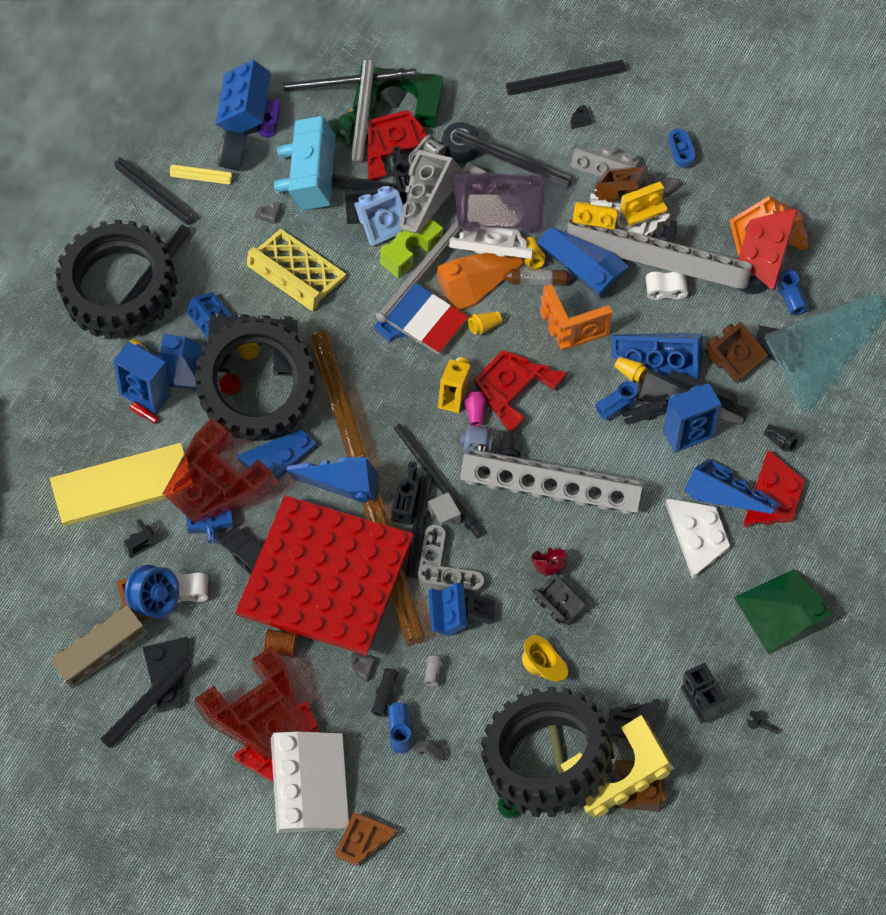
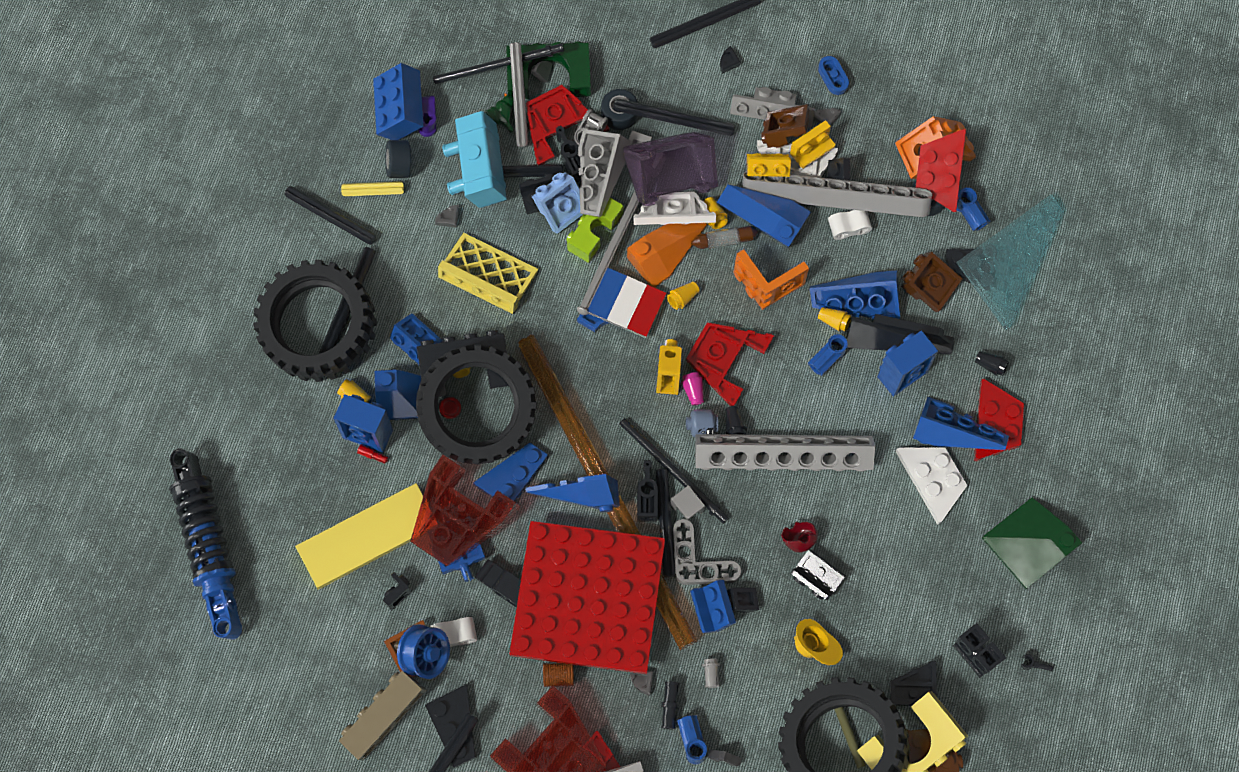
camera: 10 degrees left, 10 degrees up
black pin [622,399,667,424] -> none

